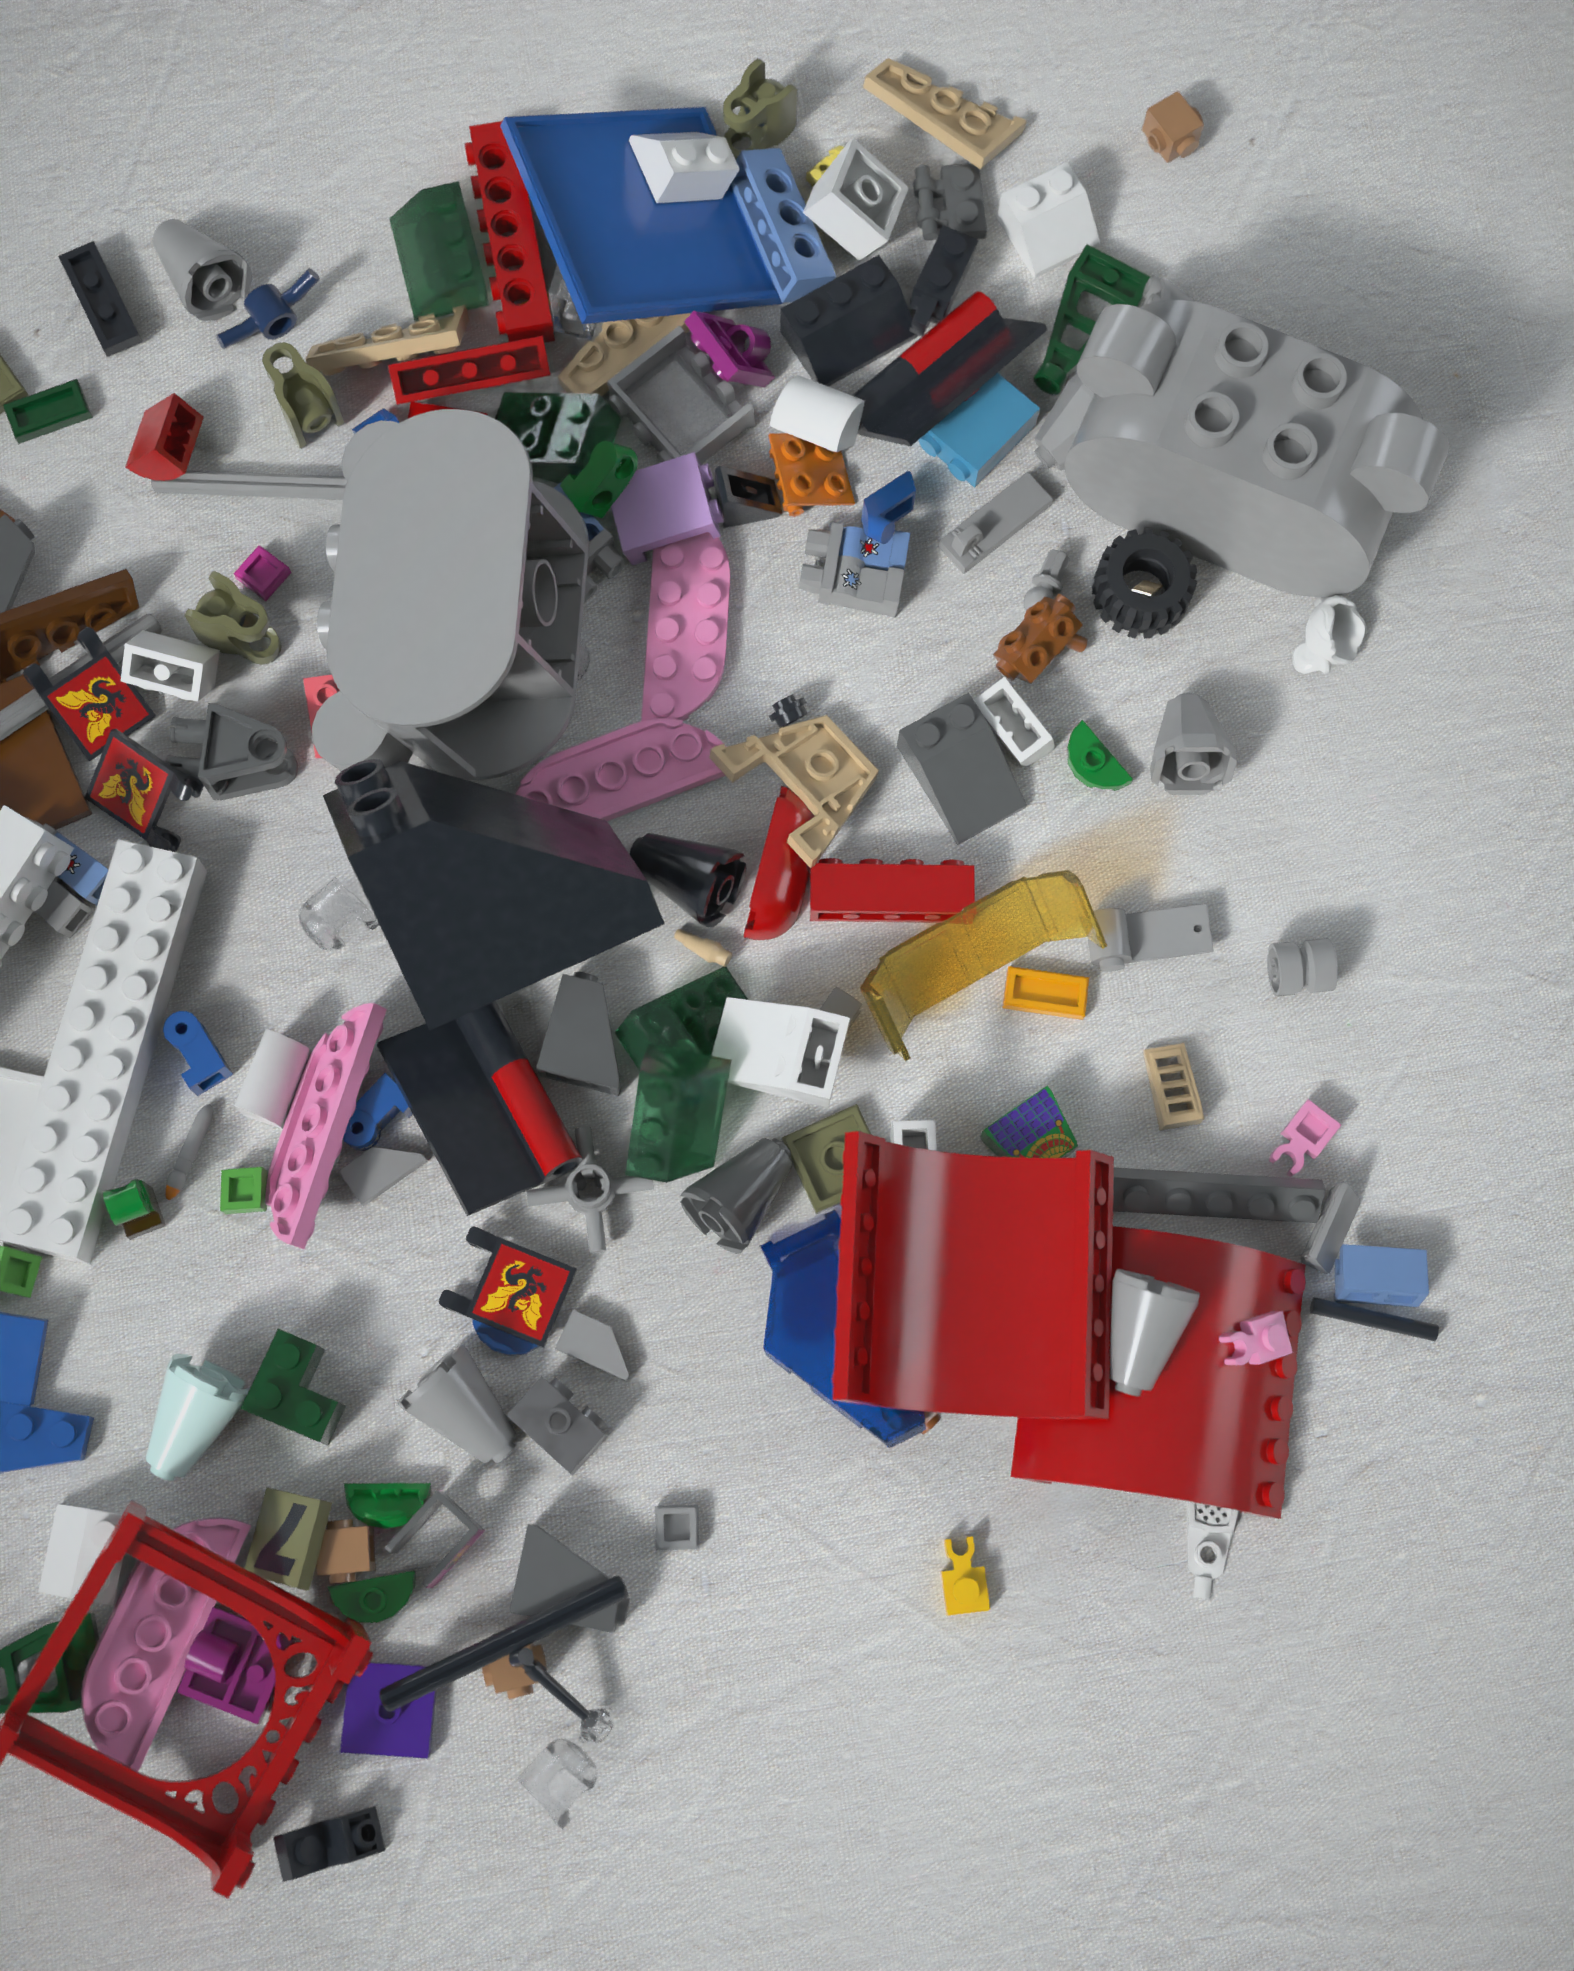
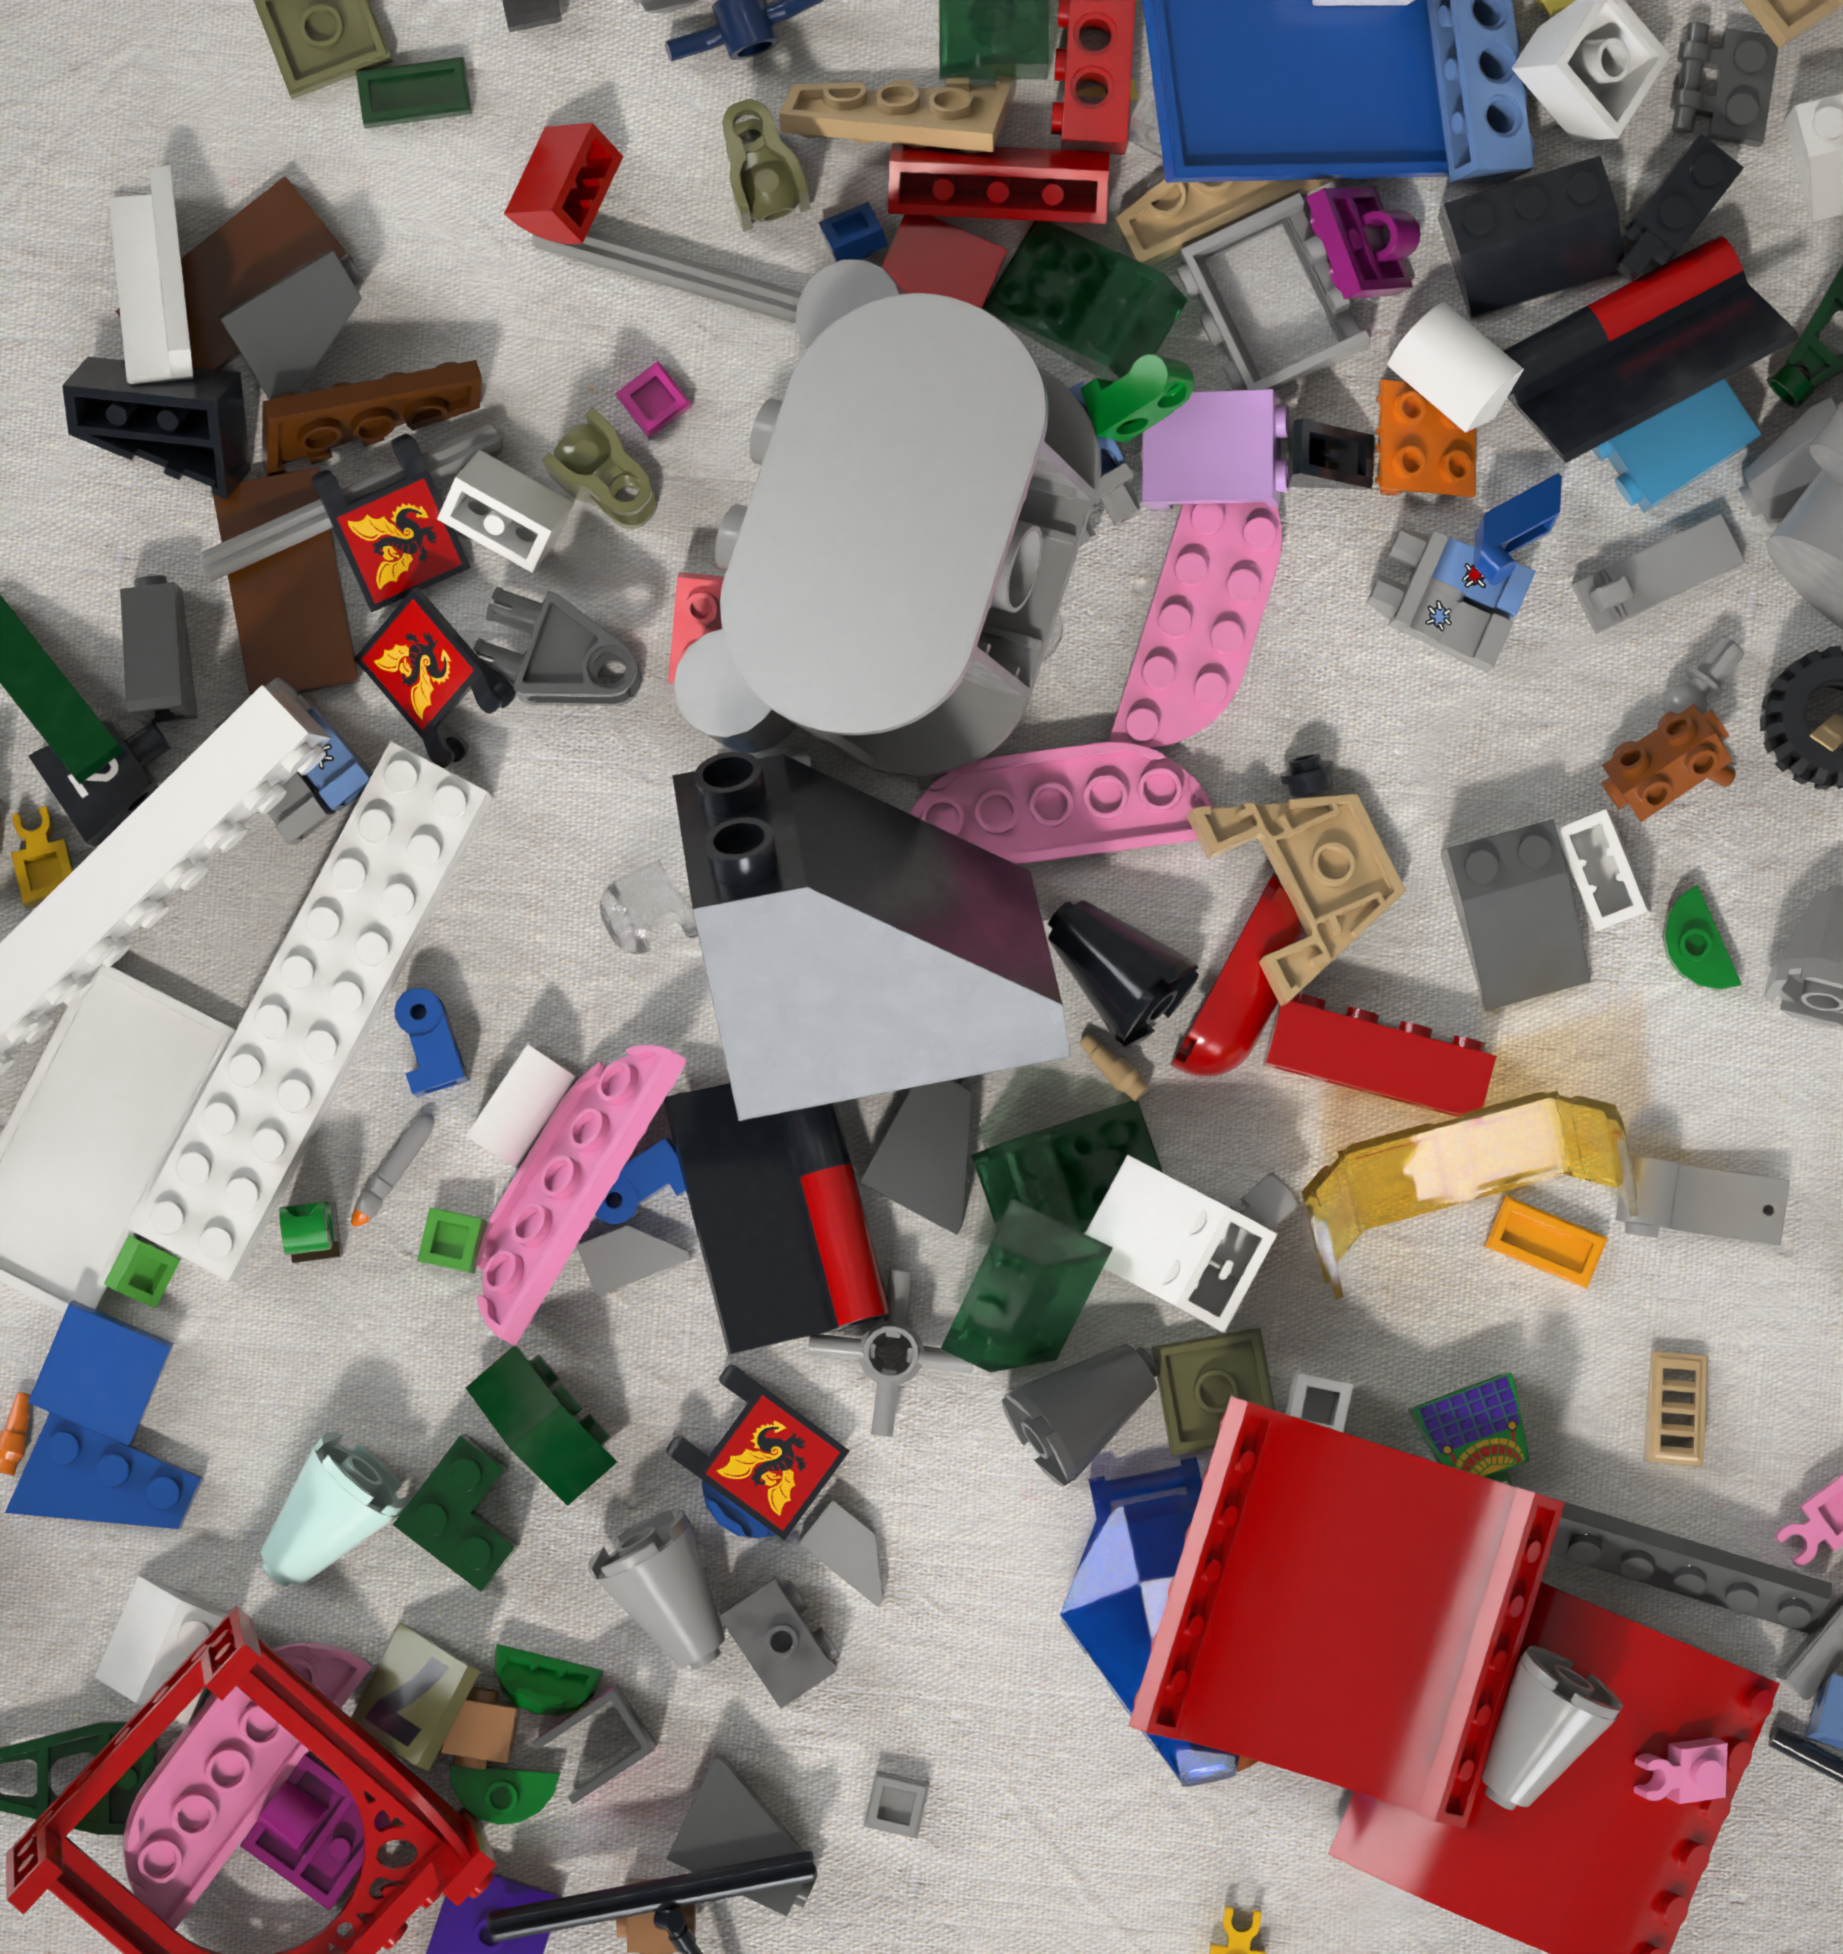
camera: 20 degrees right, 10 degrees up
none -> dark green brick [465,1345,617,1506]

